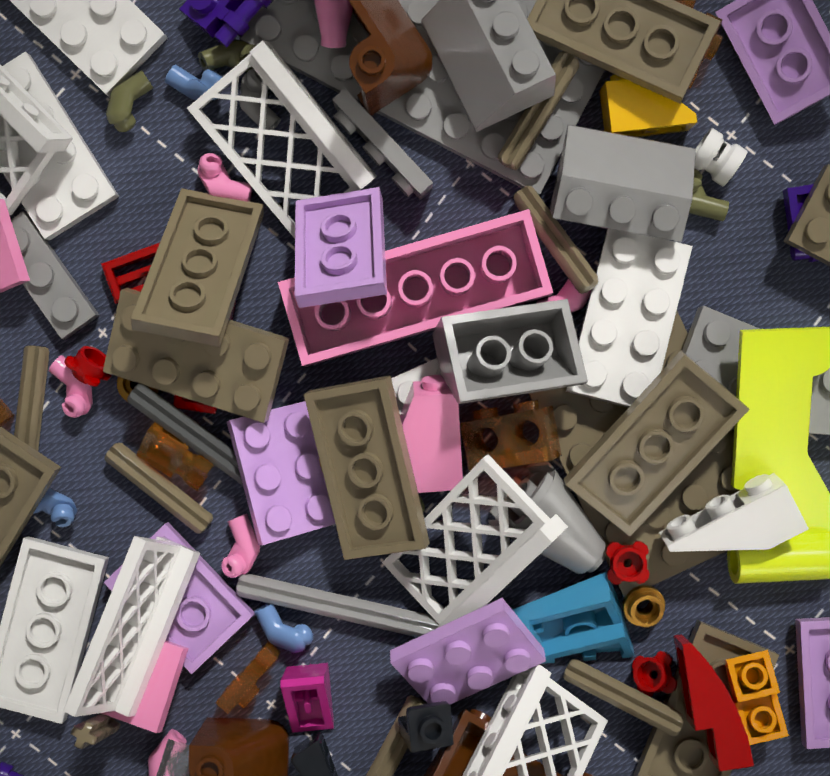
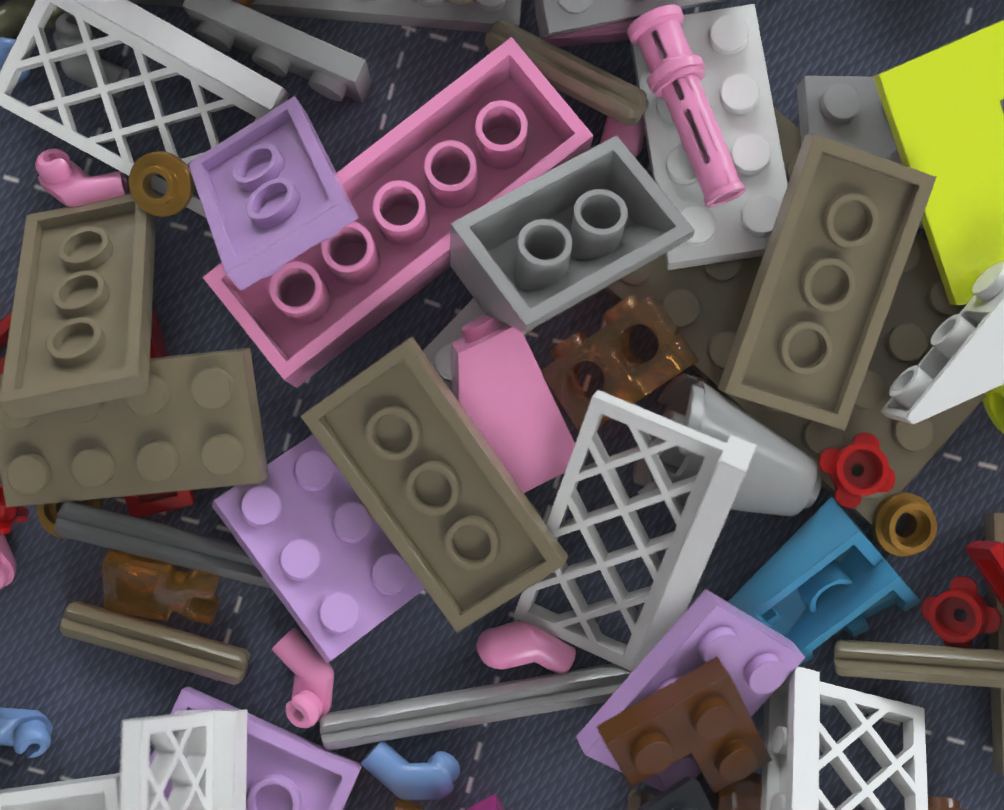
camera: 20 degrees left, 5 degrees down
none -> pearl gold plate [129,151,194,217]
none -> bright pink arm [476,621,576,675]
none -> reddish brown plate [596,657,772,794]
none -> bright pink pin [627,5,746,207]

